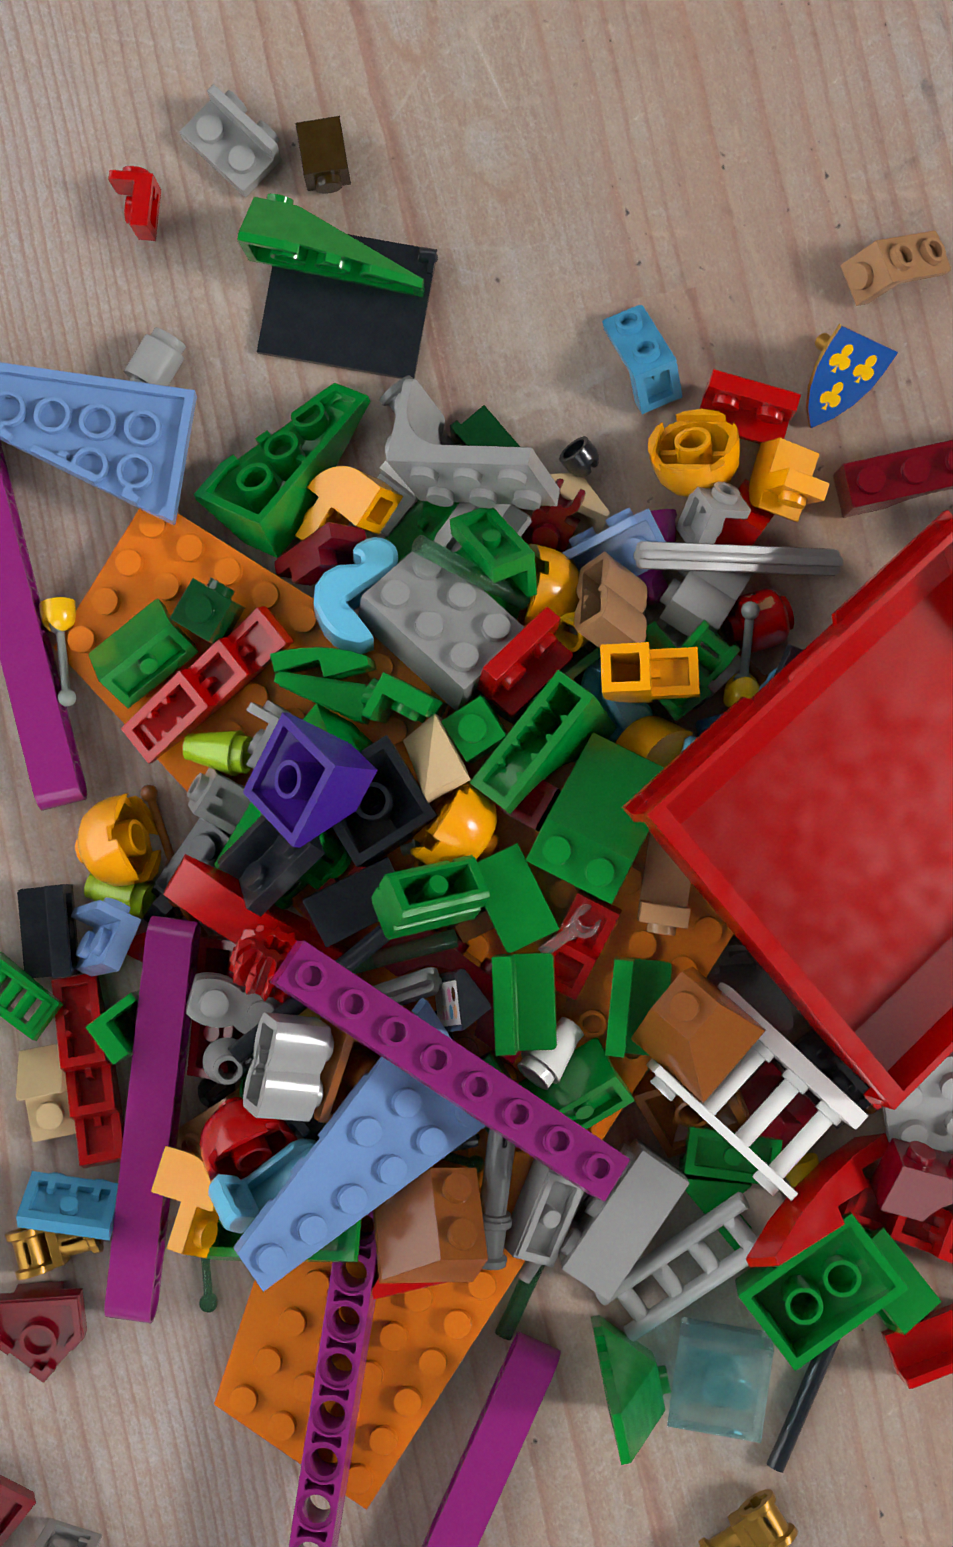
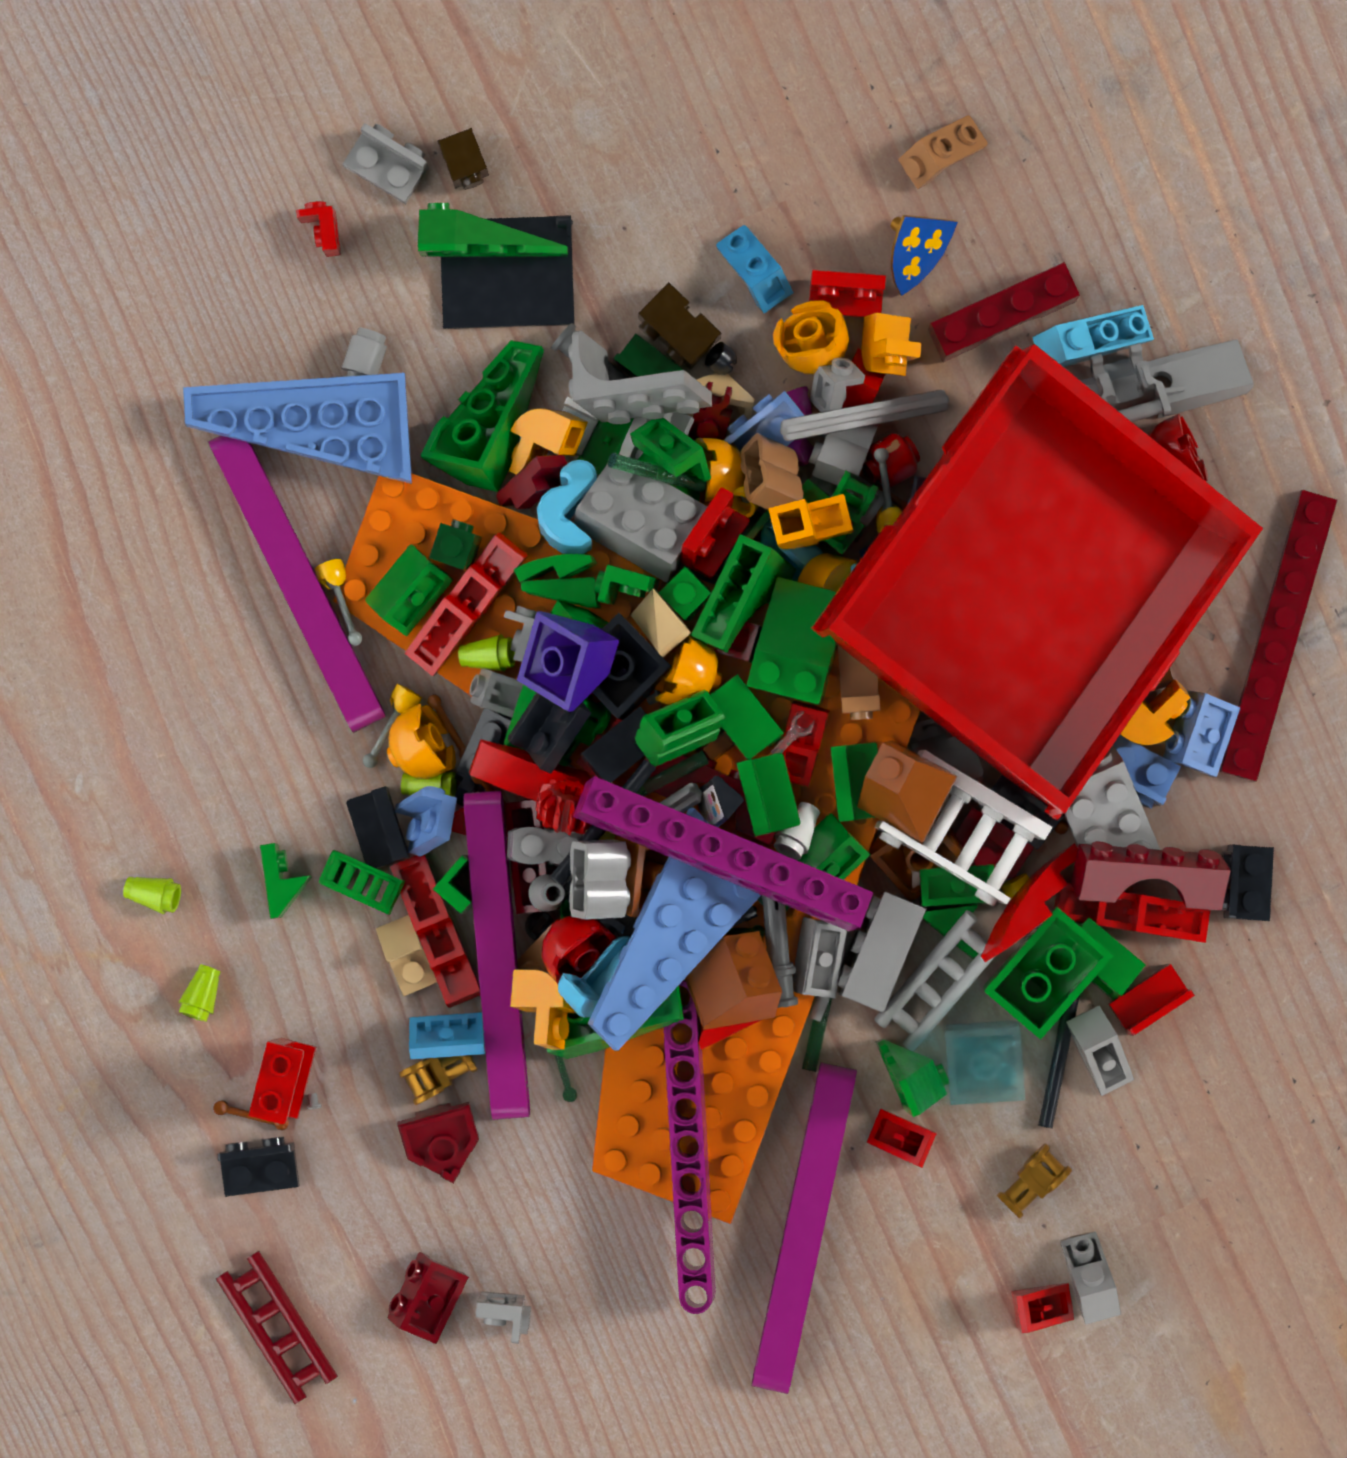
camera: 15 degrees left, 0 degrees up
none -> hinge [363,683,423,768]
none -> dark brown brick [638,282,722,370]
none -> red slope [866,1108,937,1168]
none -> light grey slope [1066,1006,1134,1096]

